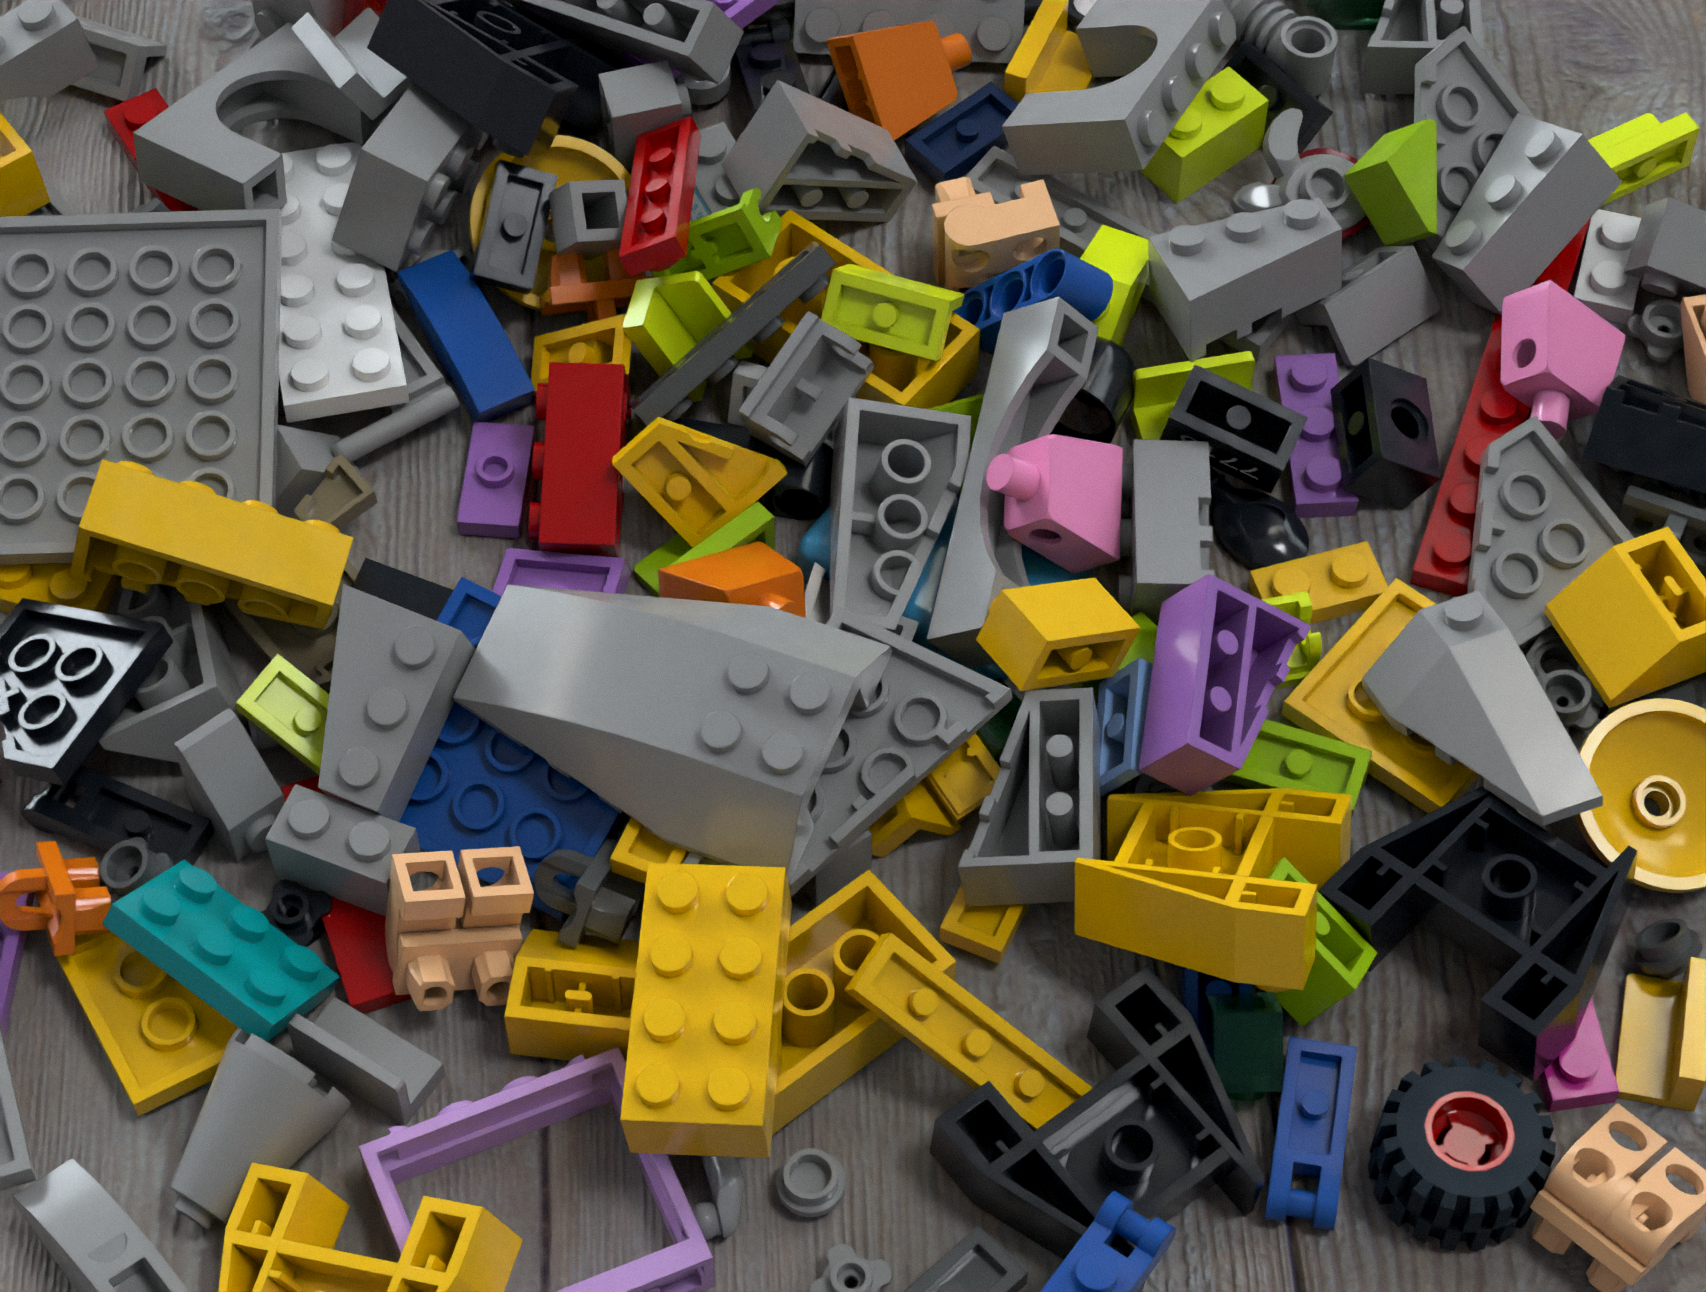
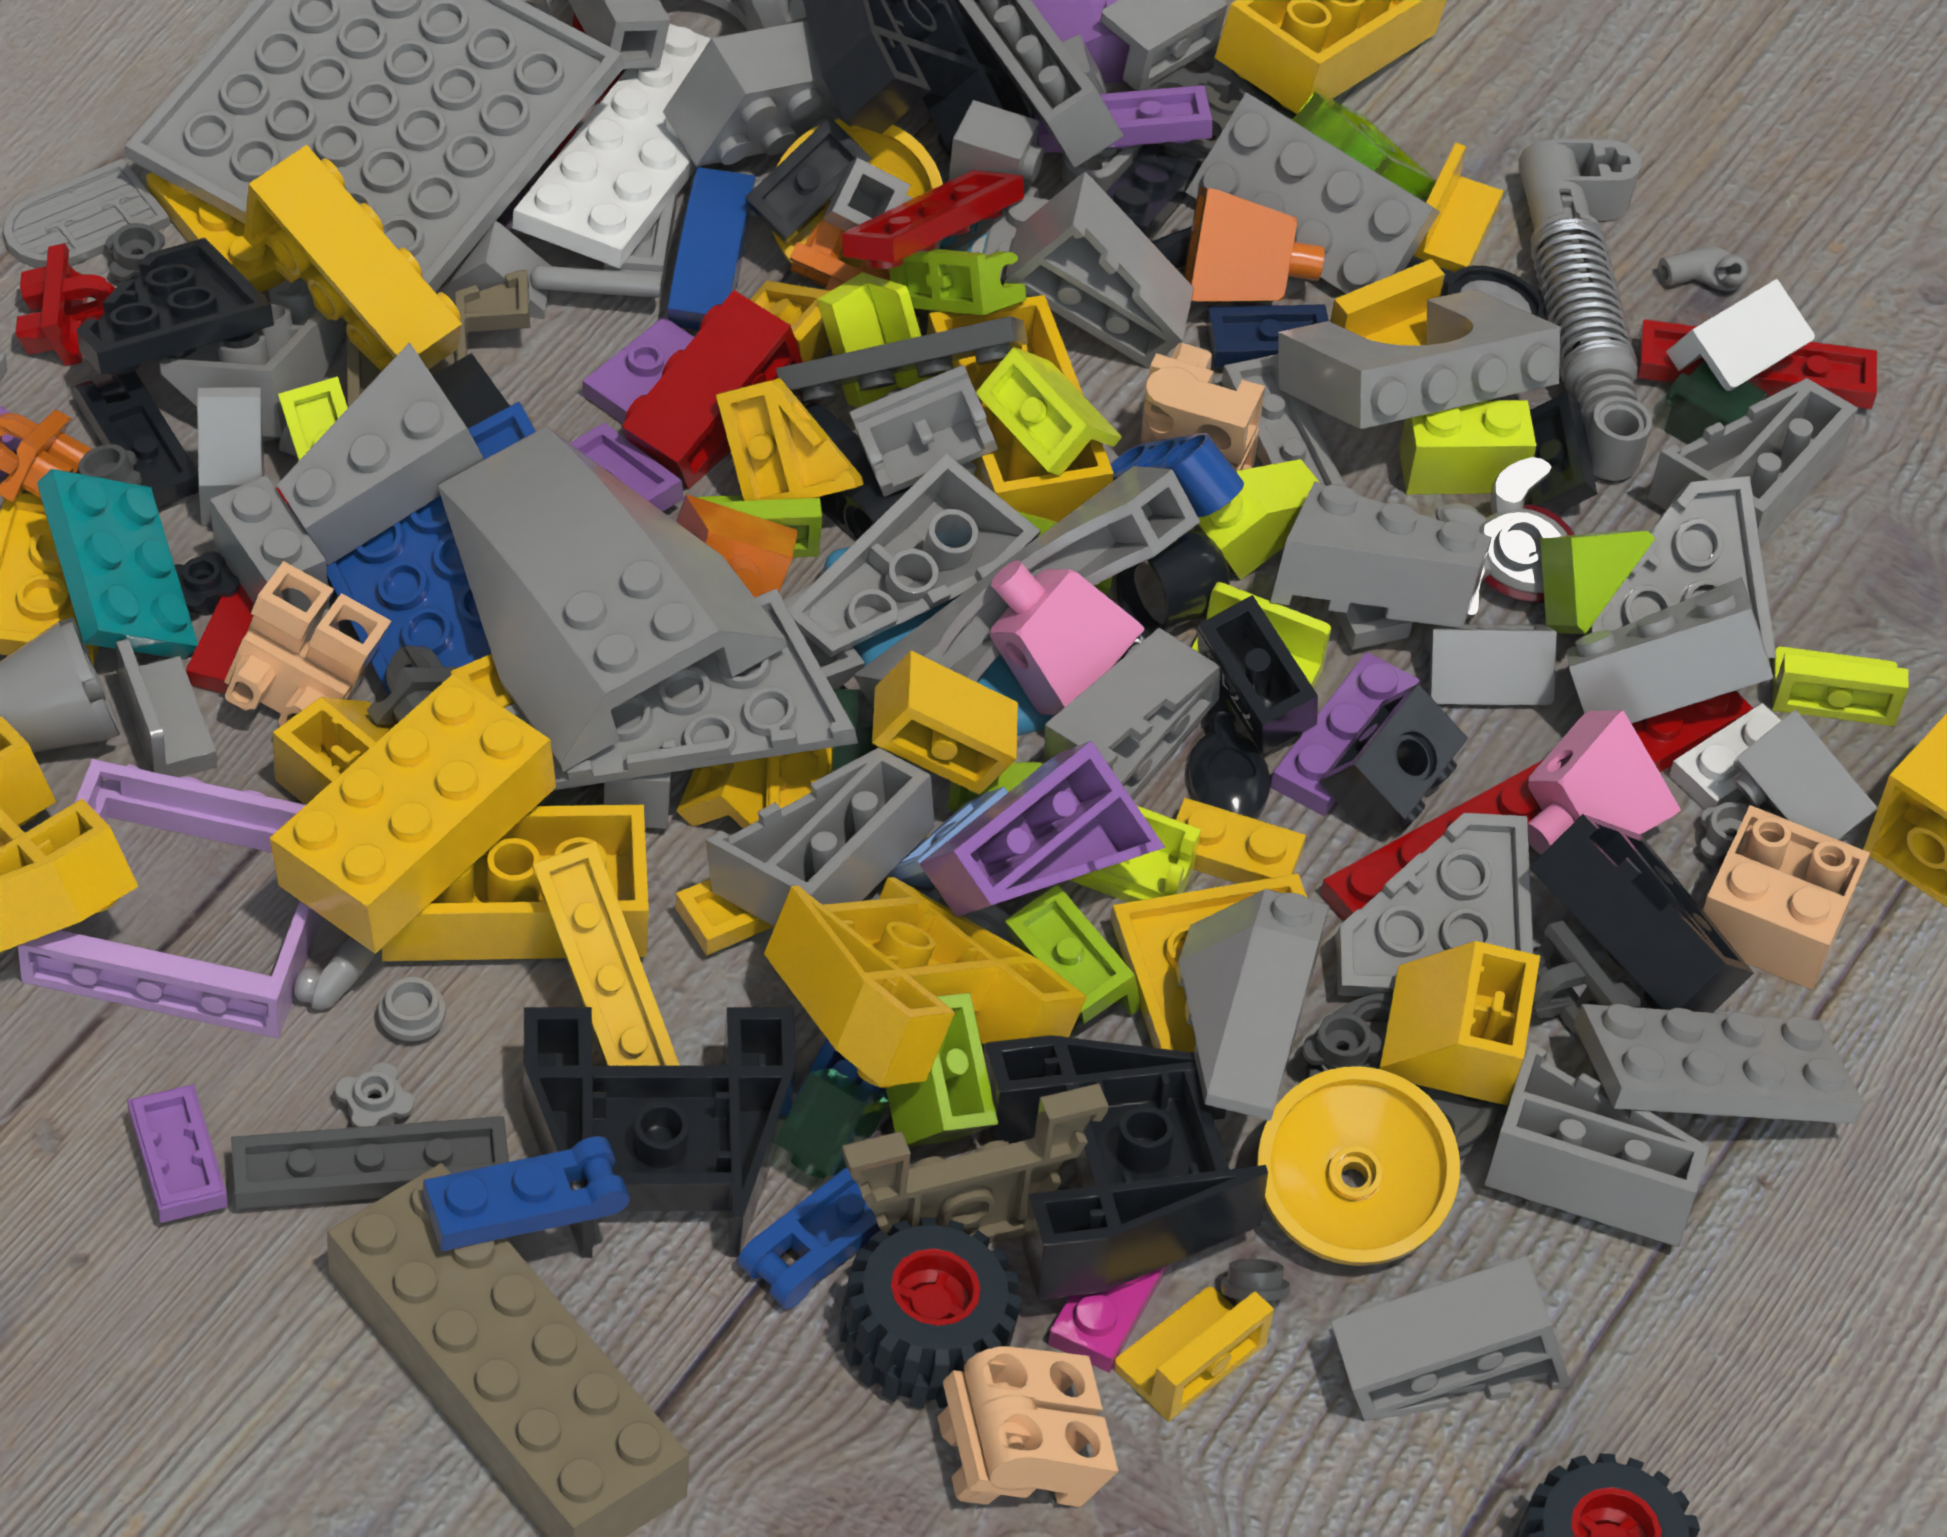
camera: 30 degrees right, 5 degrees down
none -> dark tan wing [841,1084,1108,1244]

